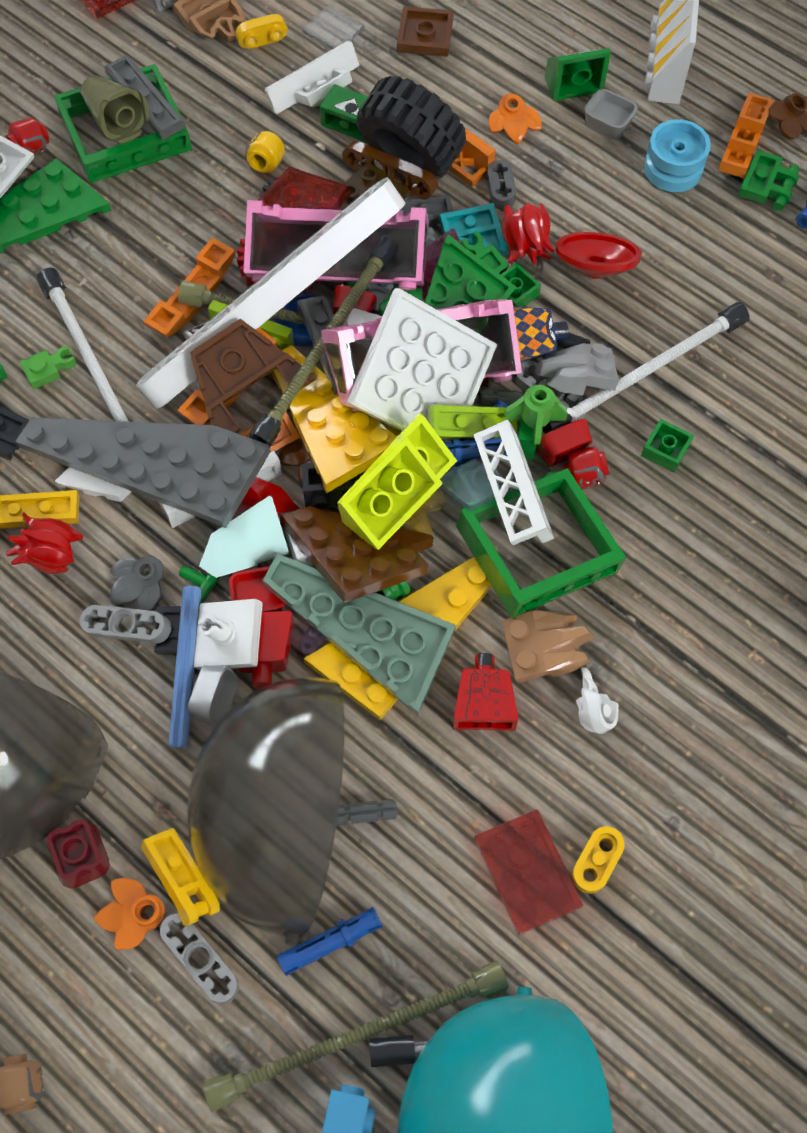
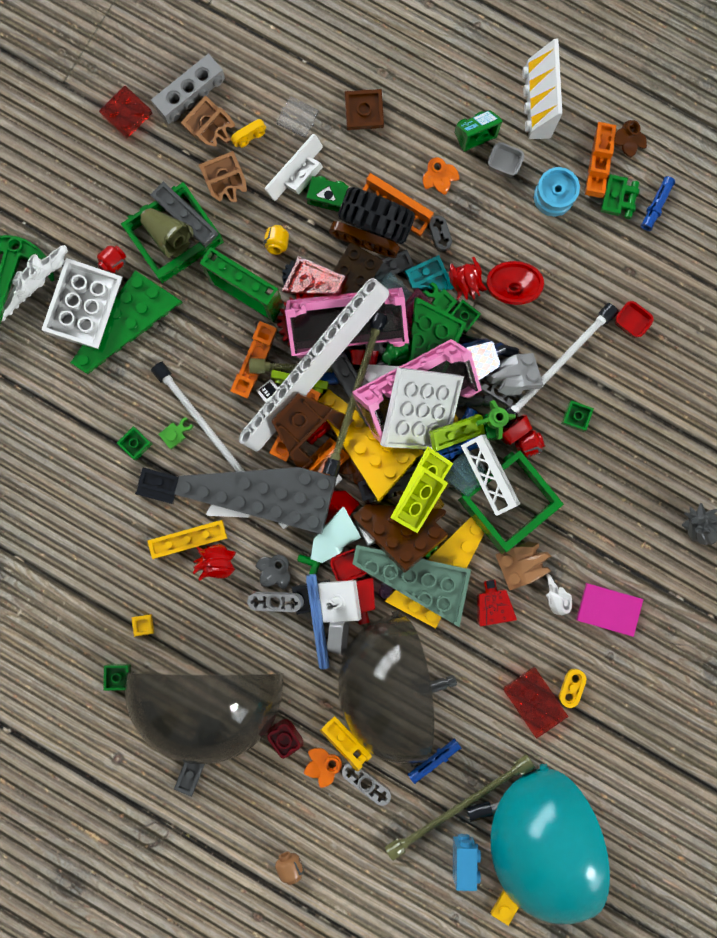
camera: 10 degrees left, 20 degrees up
none -> medium nougat plate [199,151,247,202]
none -> green window [199,247,284,322]
none -> red axle [307,420,331,444]
none -> dark pink tile [576,583,643,637]
none -> red piece [615,301,654,338]

